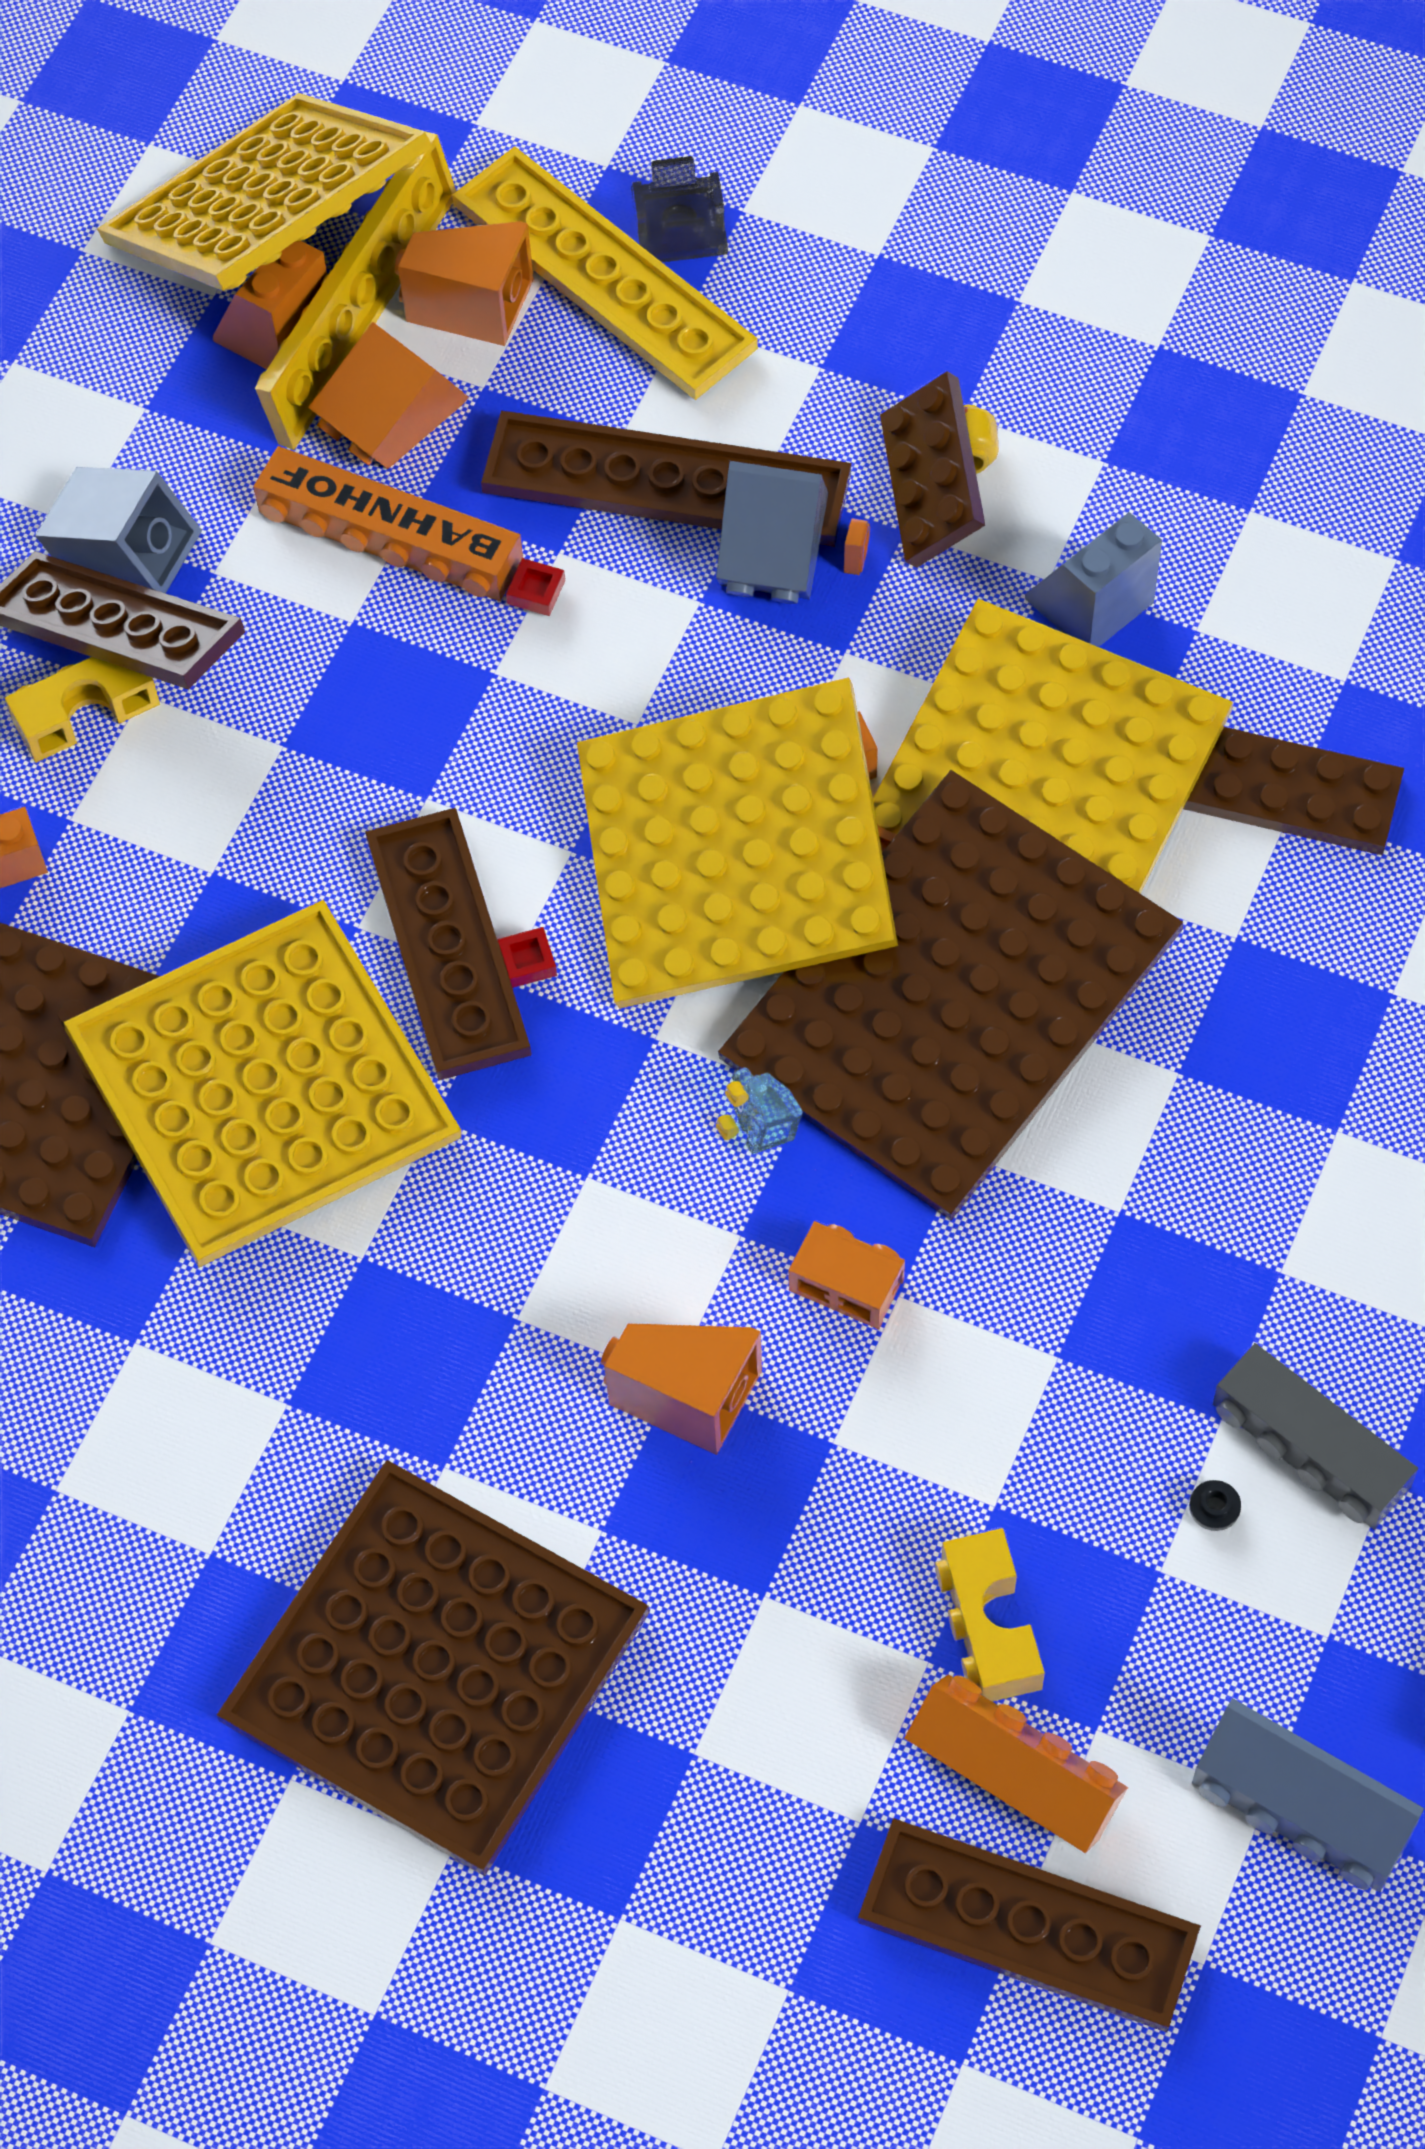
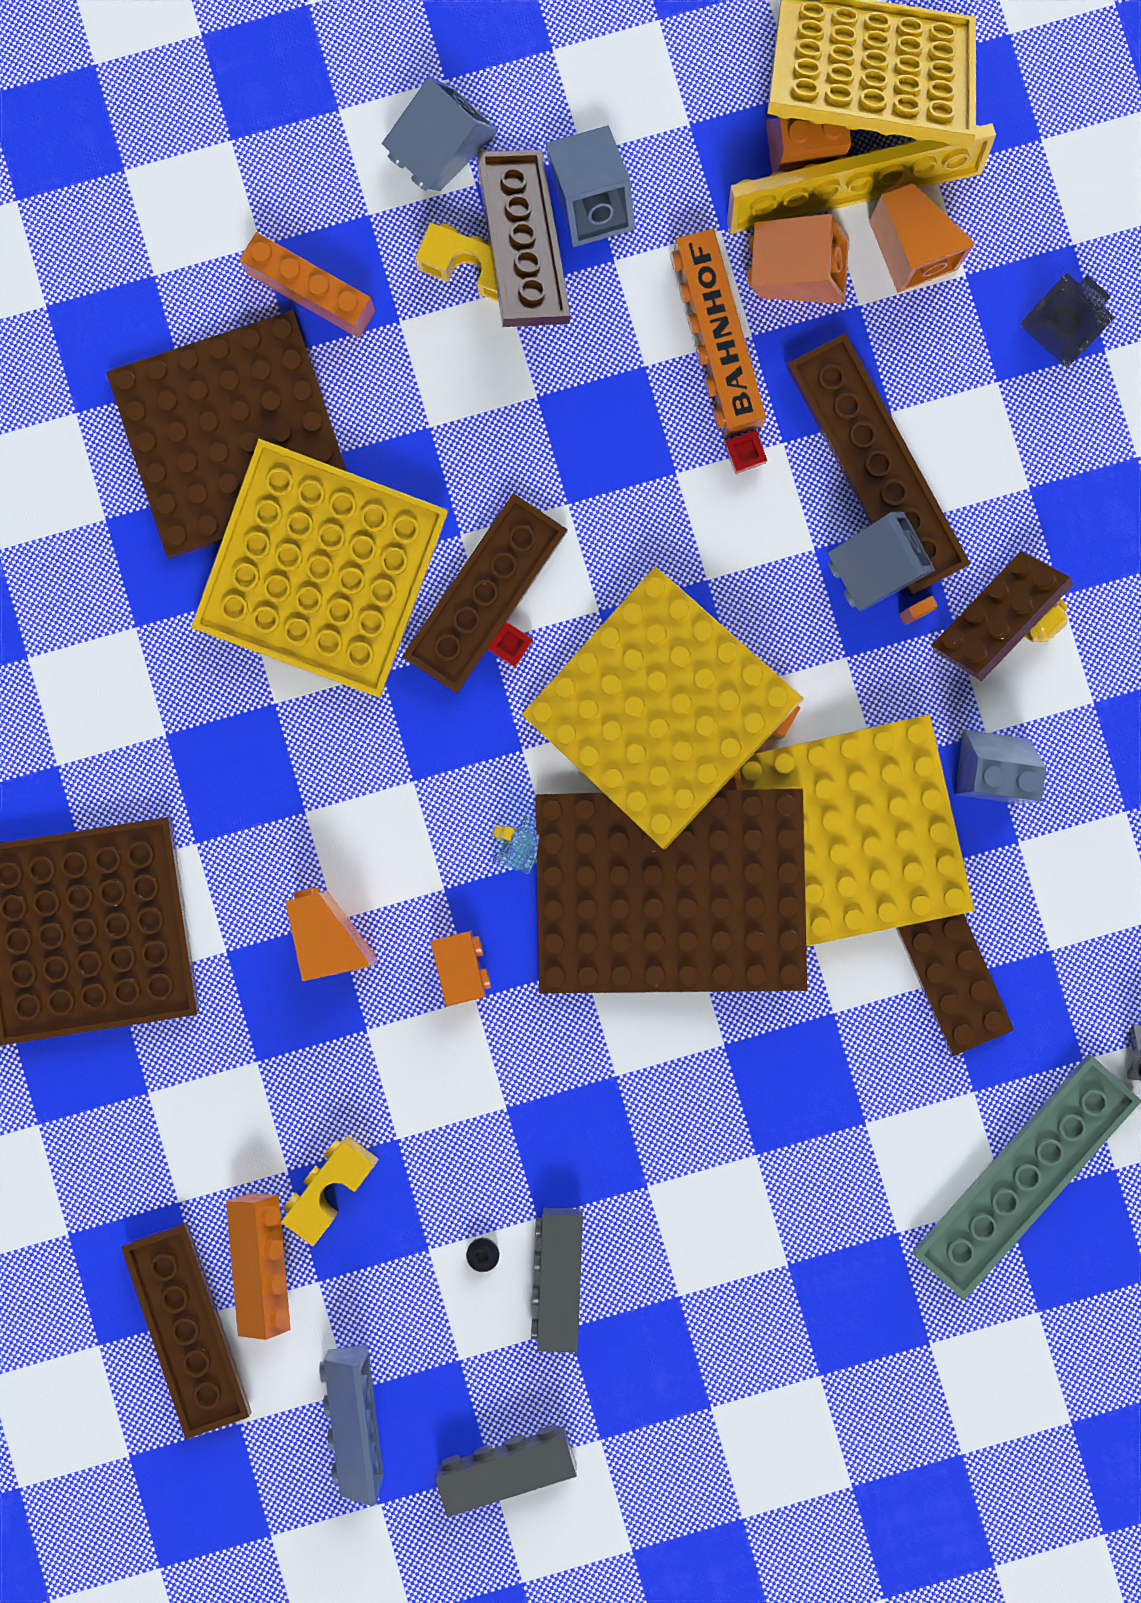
camera: 45 degrees right, 25 degrees up
yellow plate [452,146,758,400] -> none

